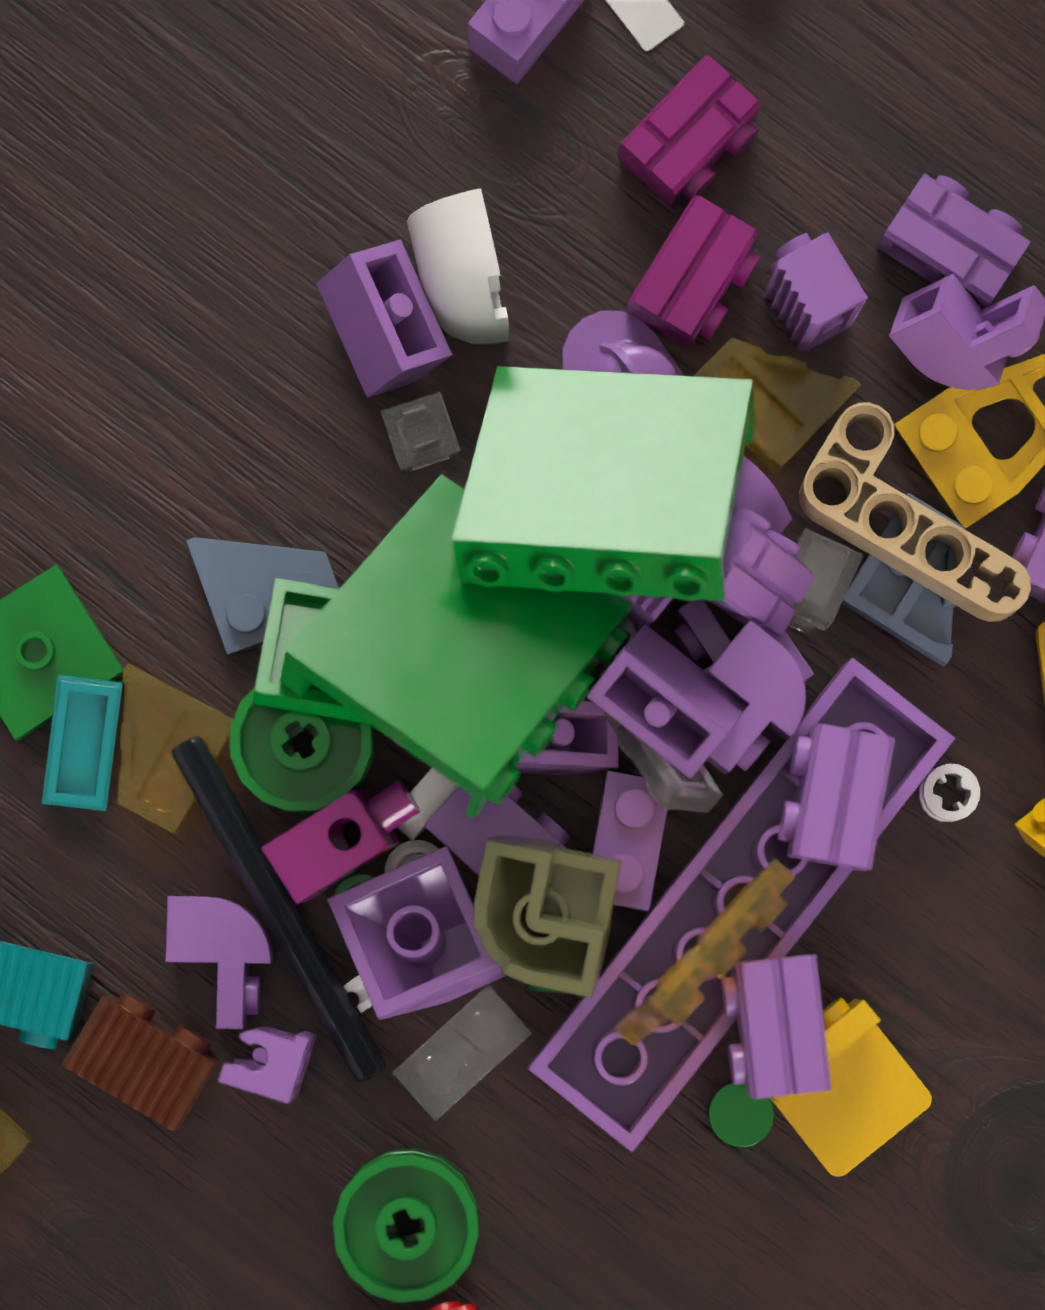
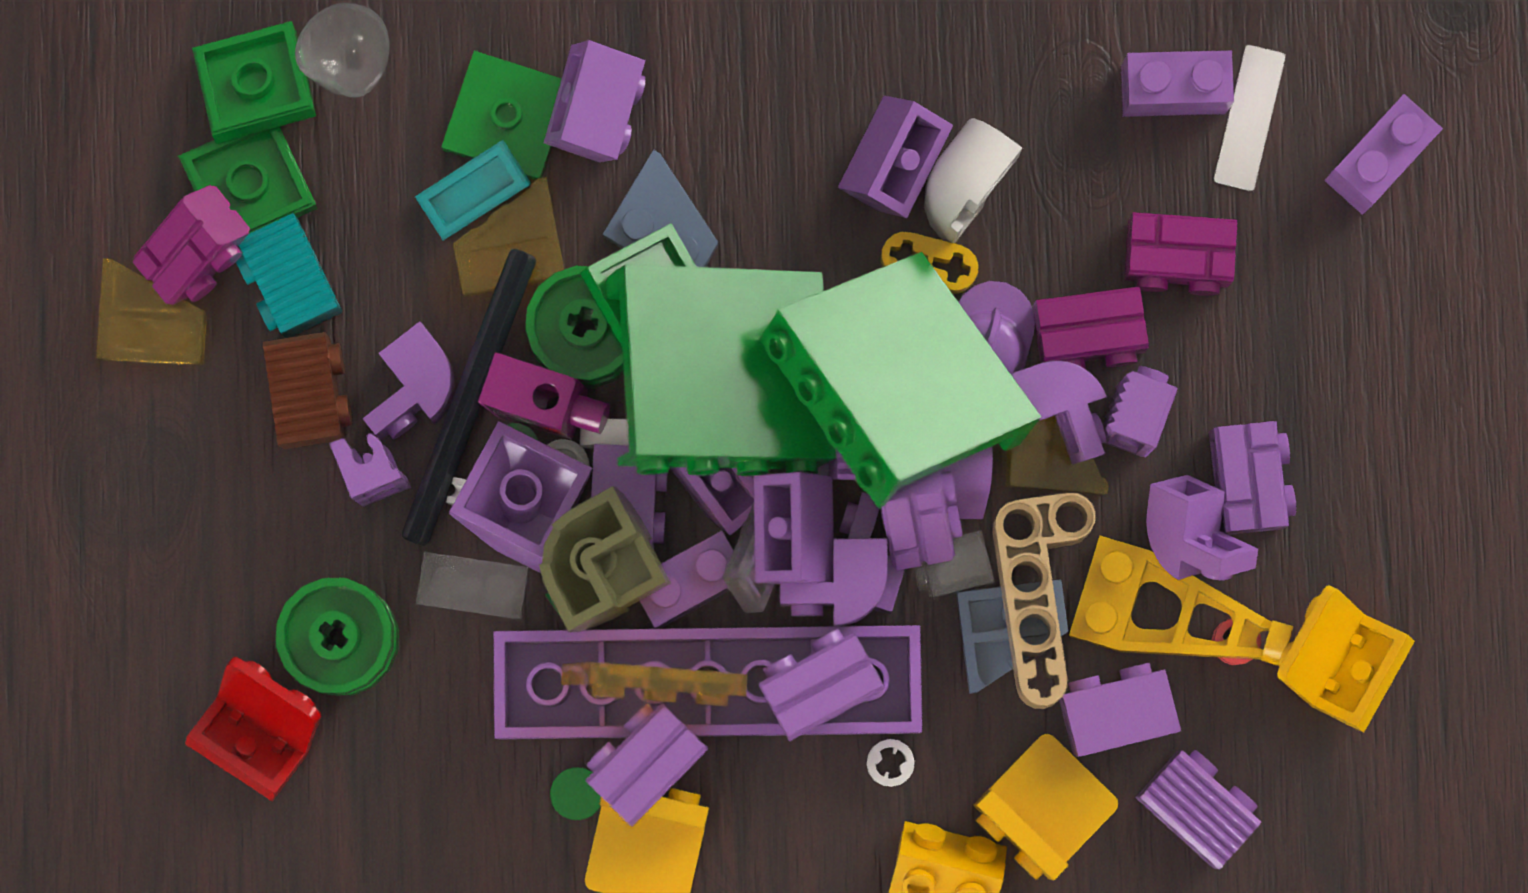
camera: 55 degrees right, 0 degrees up
clear tile [381,391,461,474] -> none
none -> medium lavender brick [544,40,645,163]
none -> yellow beam [881,232,978,294]
none -> medium lavender brick [1011,361,1107,465]

